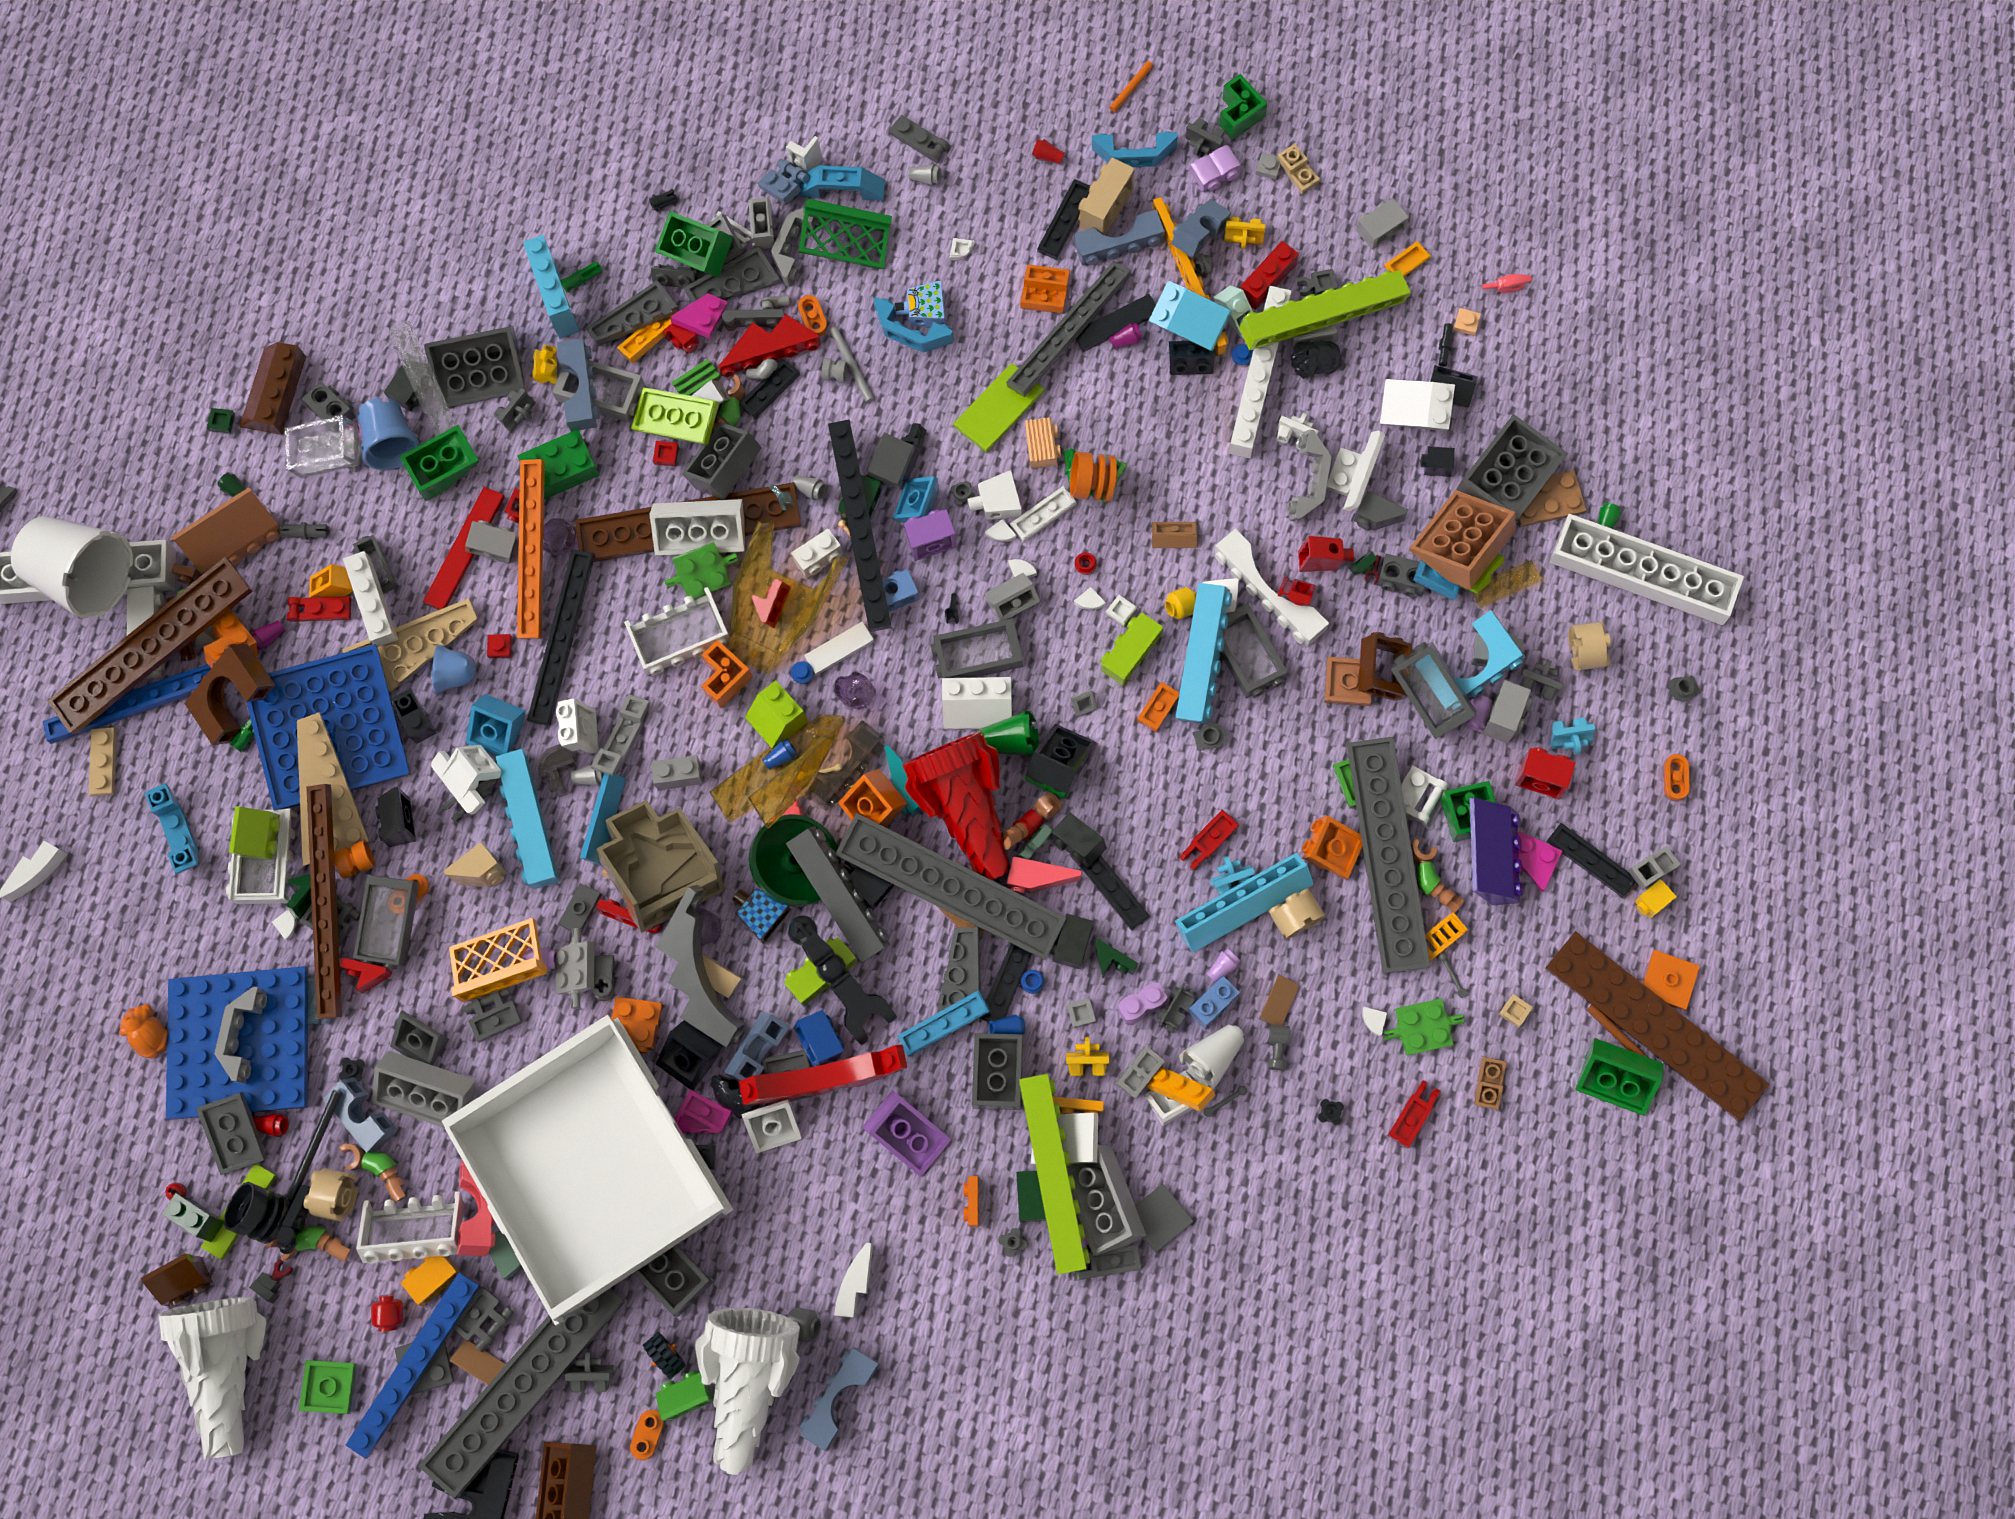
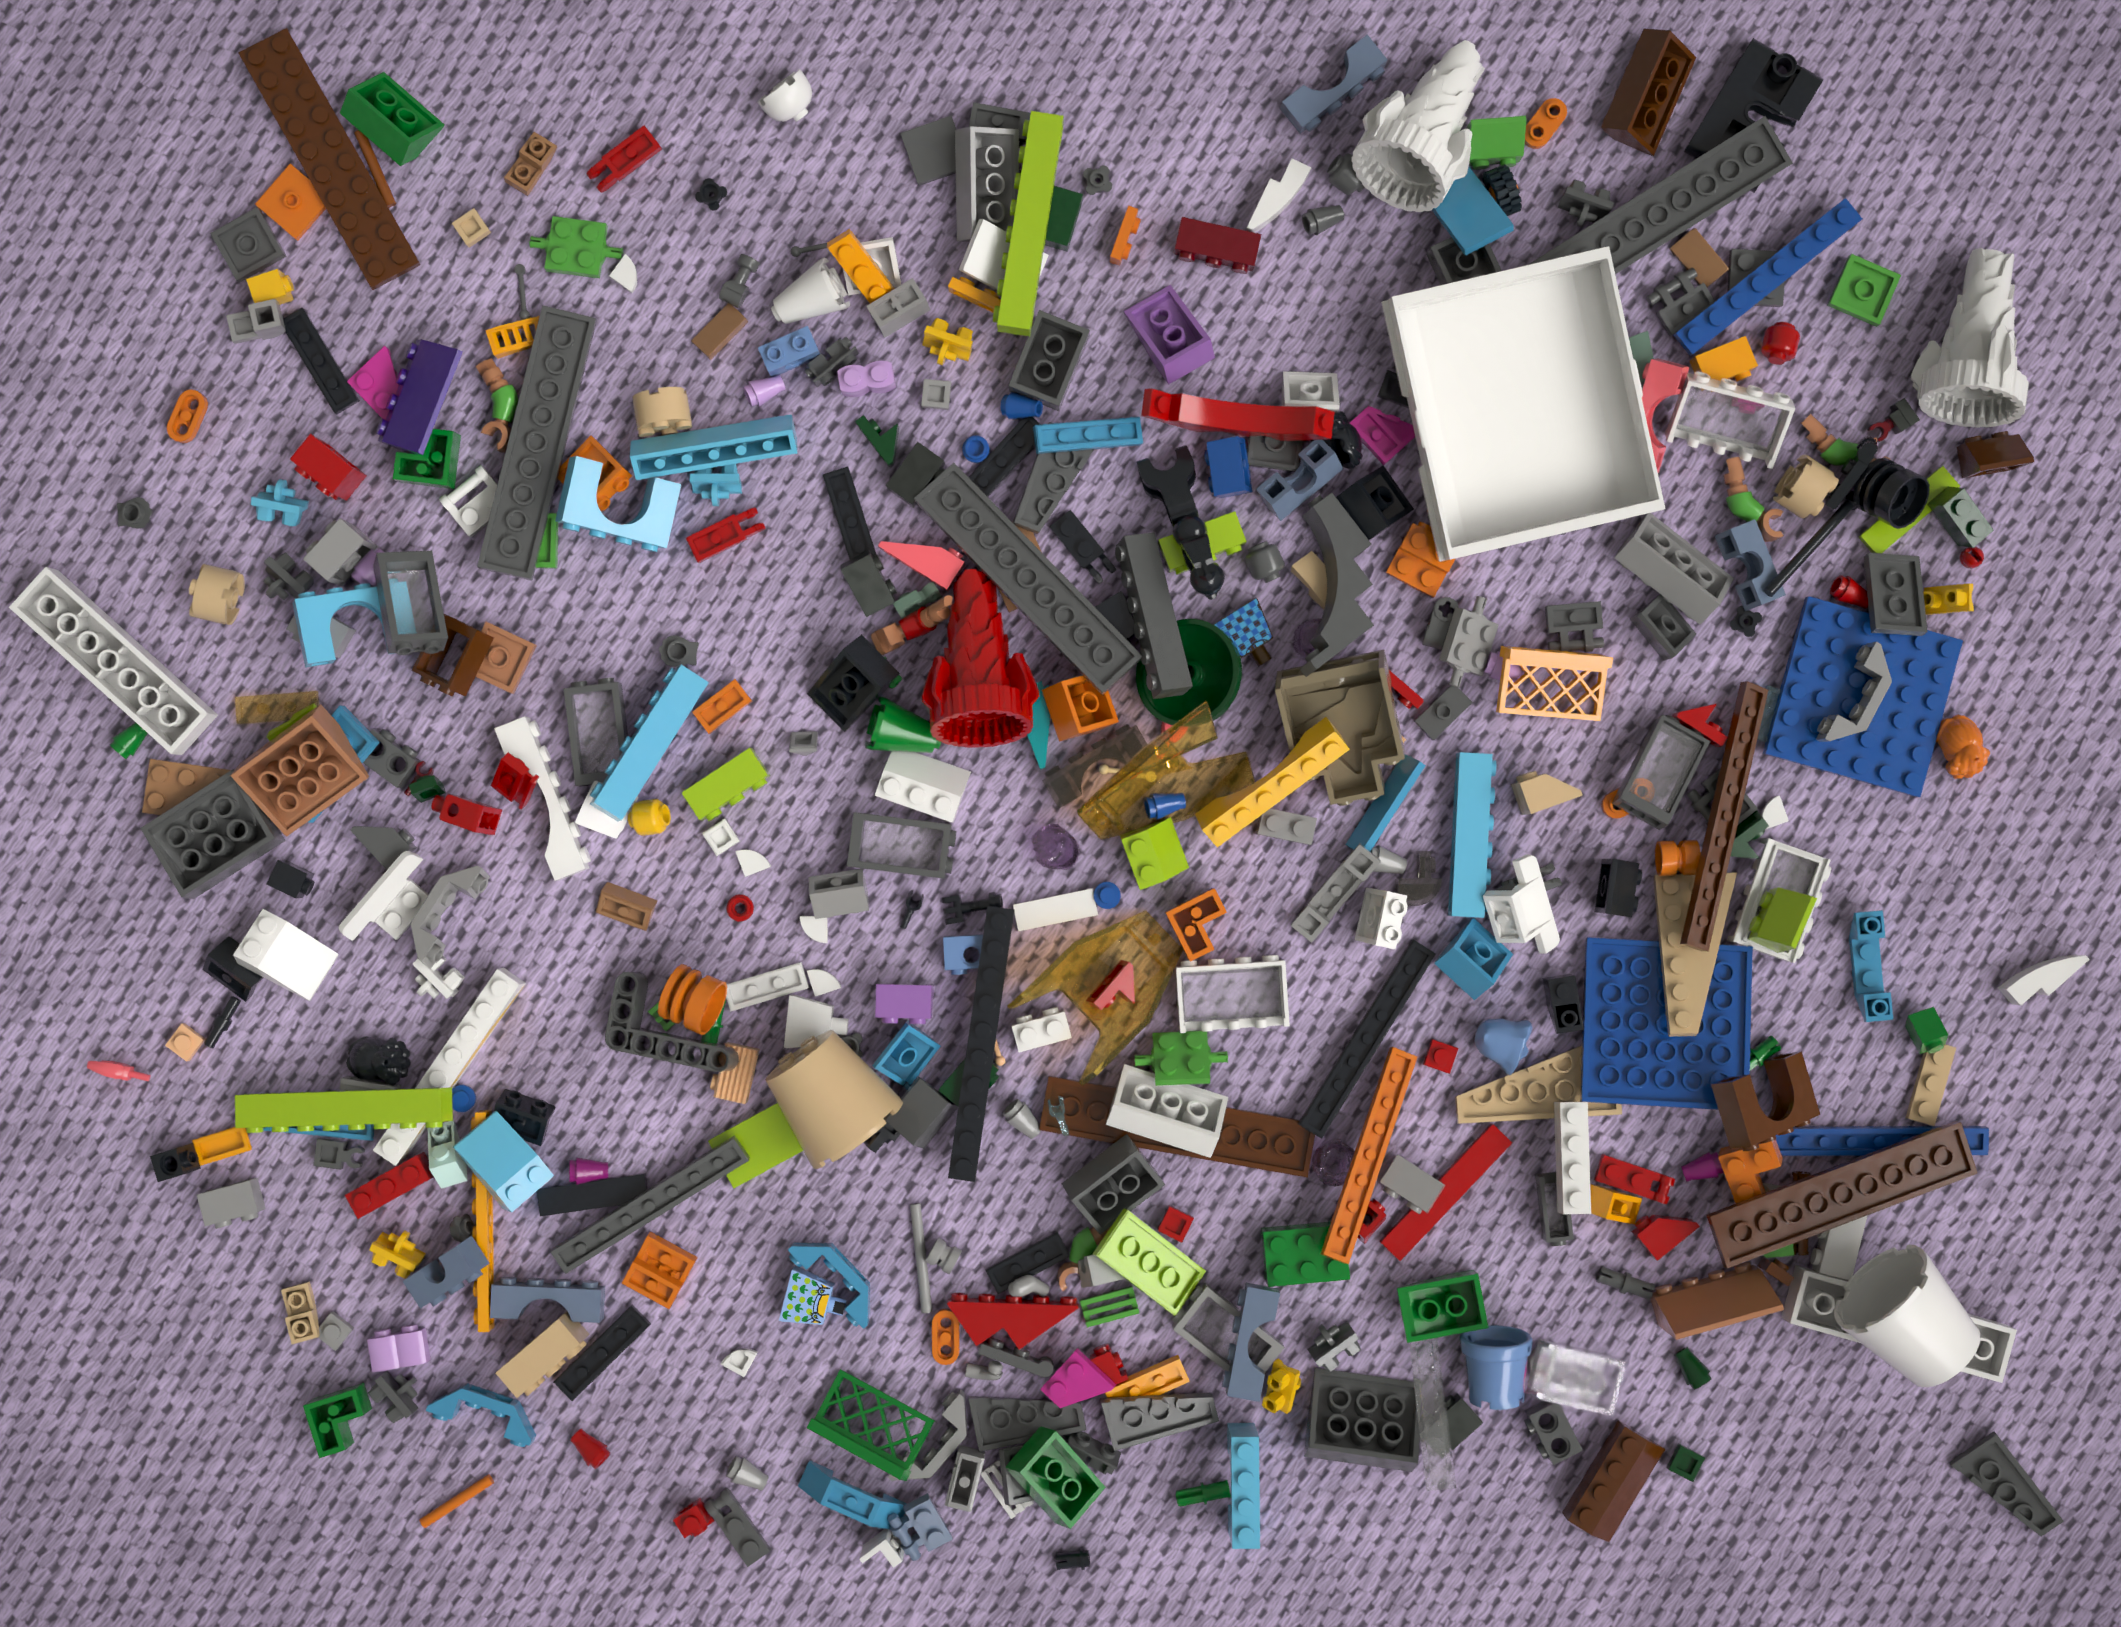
camera: 165 degrees left, 15 degrees up
none -> black brick [150,1143,201,1182]
none -> dark grey plate [210,207,287,283]
none -> arch [555,456,681,552]
none -> dark grey beam [605,972,739,1072]
none -> red brick [673,1498,715,1539]
none -> white cylinder [757,69,812,122]
none -> tan cone [765,1030,903,1169]
none -> black hinge [941,892,1003,925]
none -> black hinge [1049,510,1116,584]
none -> dark red brick [1174,217,1262,274]
none -> yellow arch [1195,717,1350,847]
none -> dark grey head [1245,541,1285,583]
none -> dark grey cone [1302,205,1344,235]
none -> dark azure tile [1432,167,1514,256]
none -> red slope [1631,1215,1700,1261]
none -> green brick [1905,1006,1948,1054]
none -> yellow hips [1923,583,1974,615]

